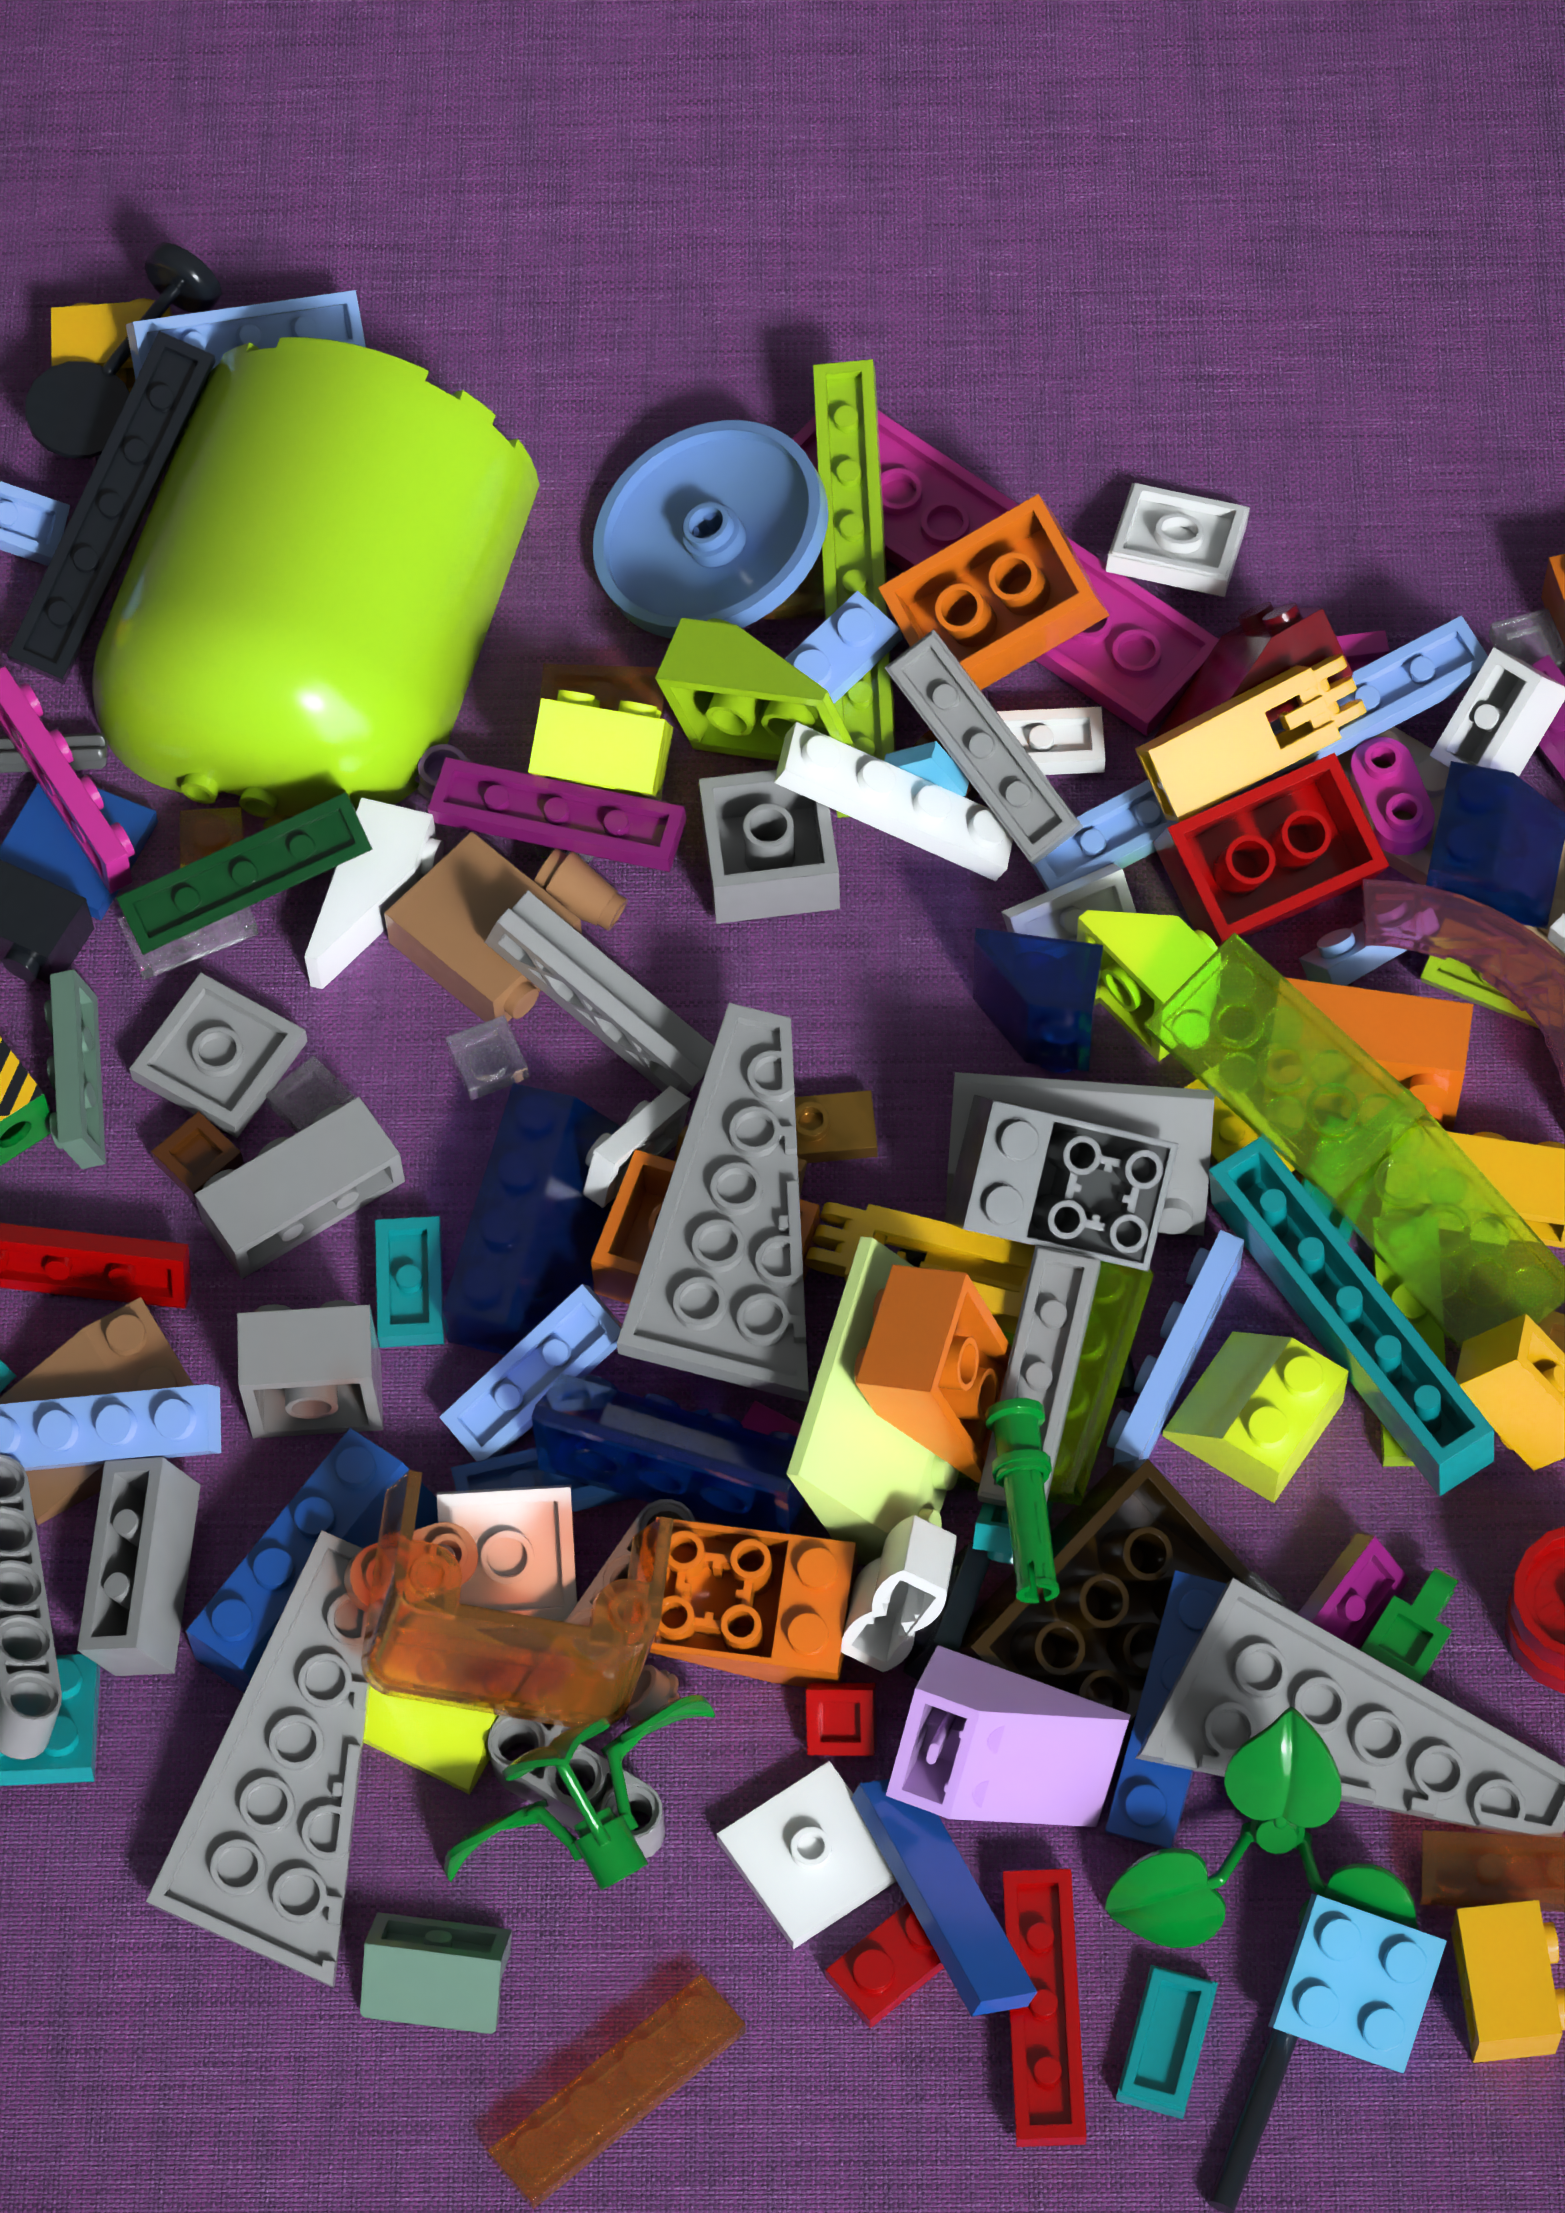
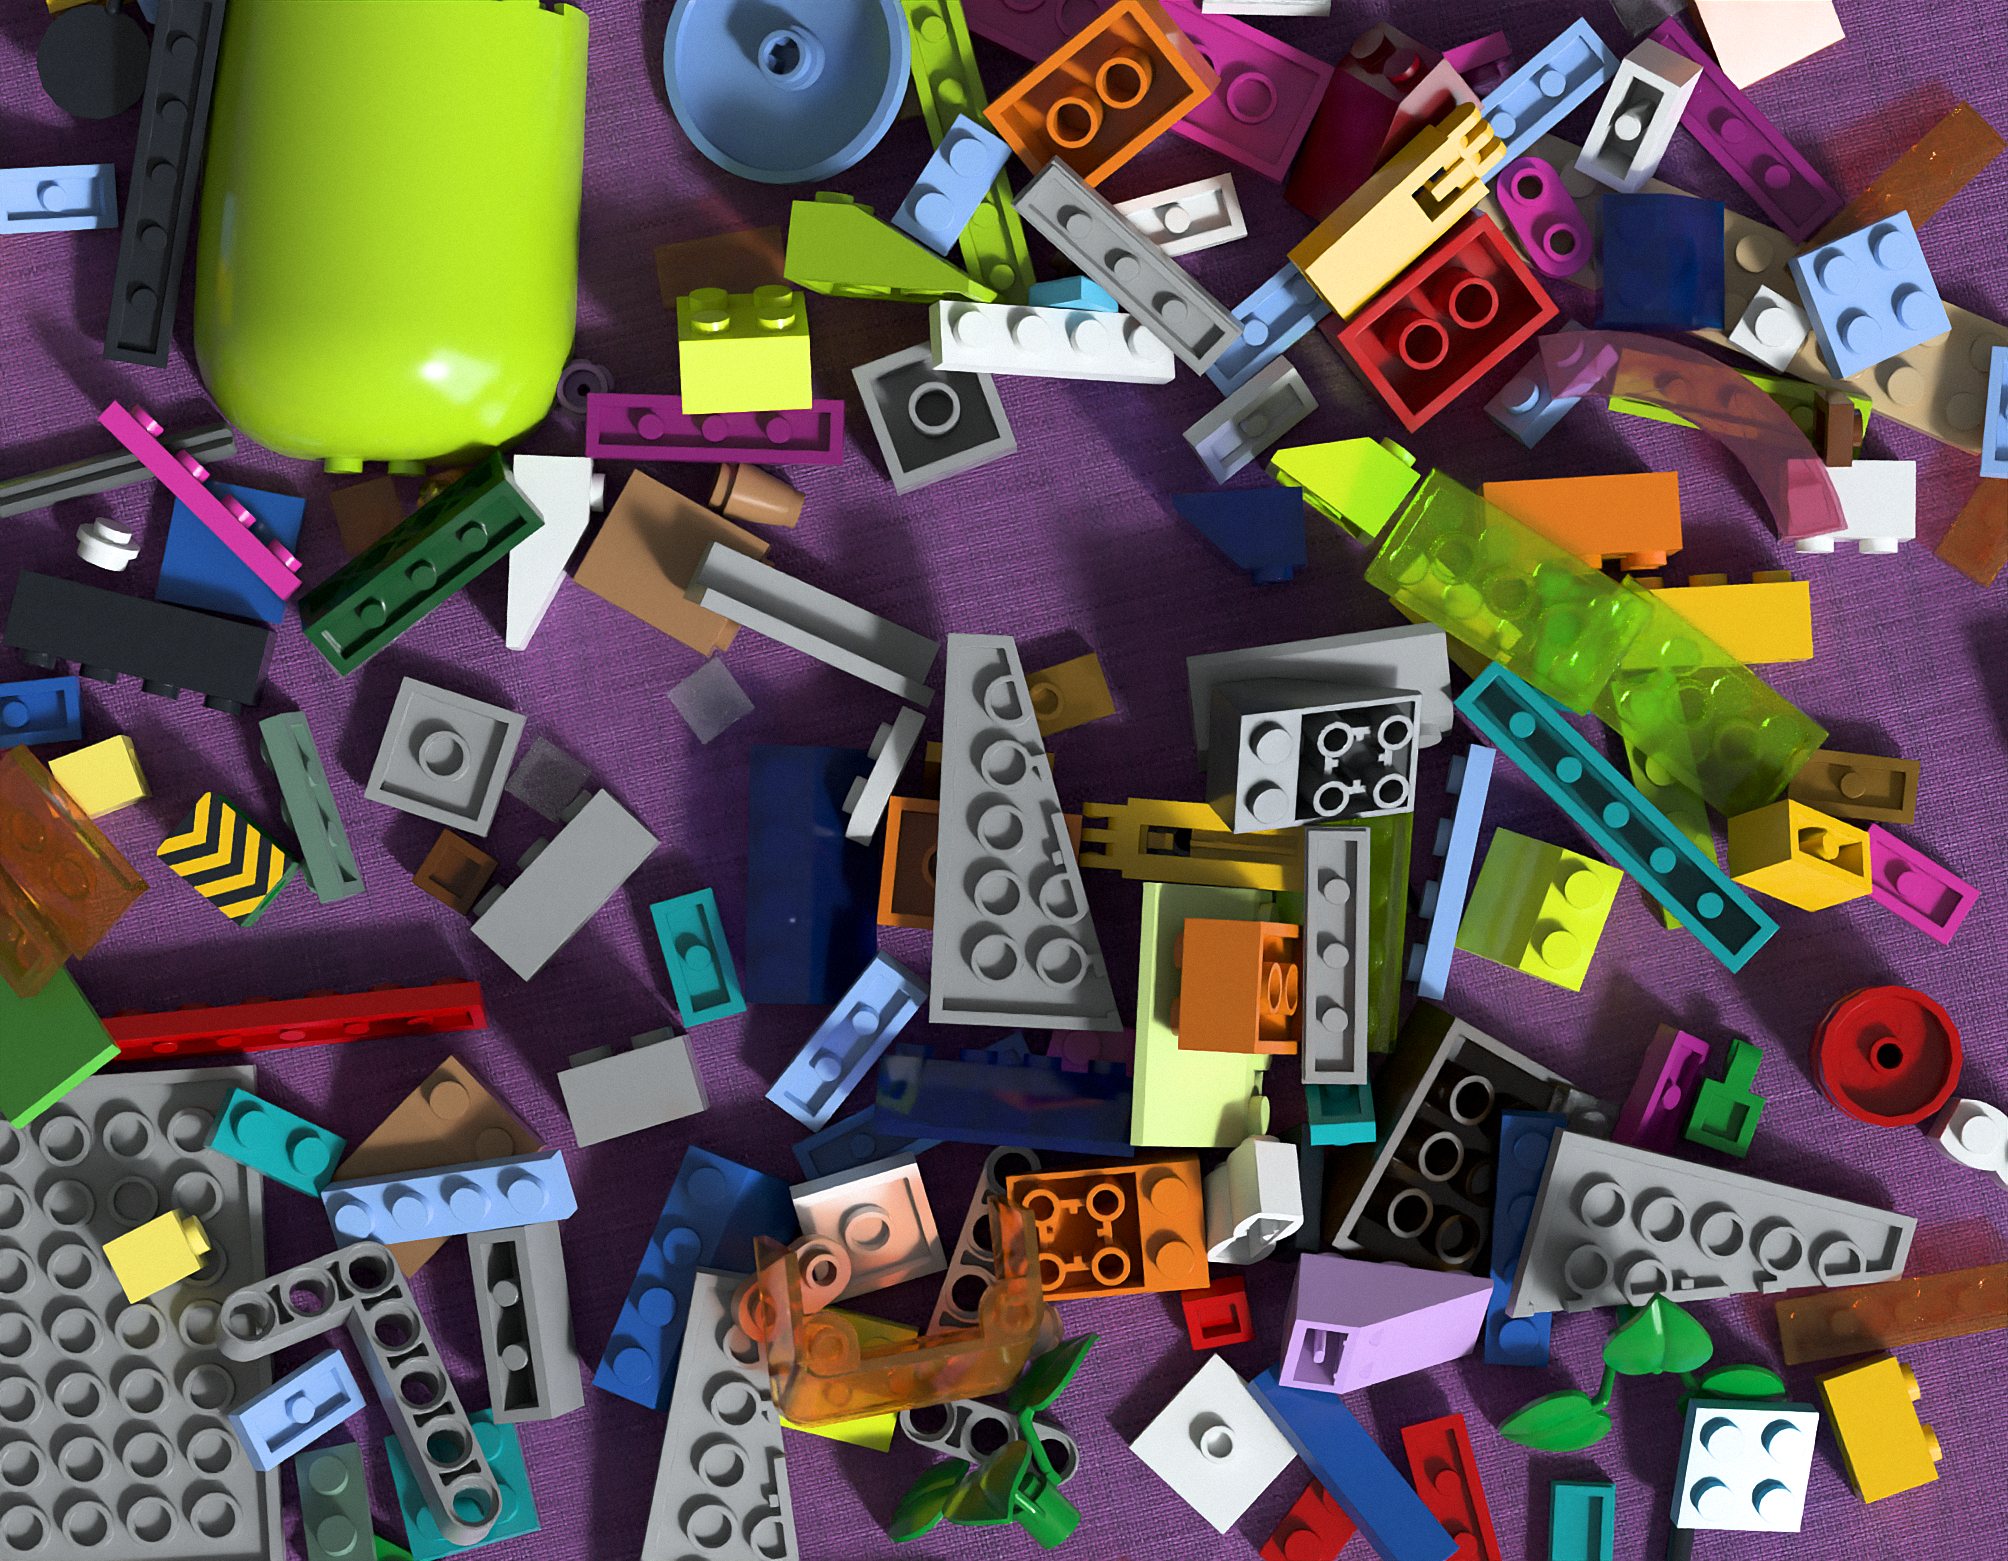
camera: 15 degrees left, 25 degrees up
green pin [985,1398,1060,1603] -> none

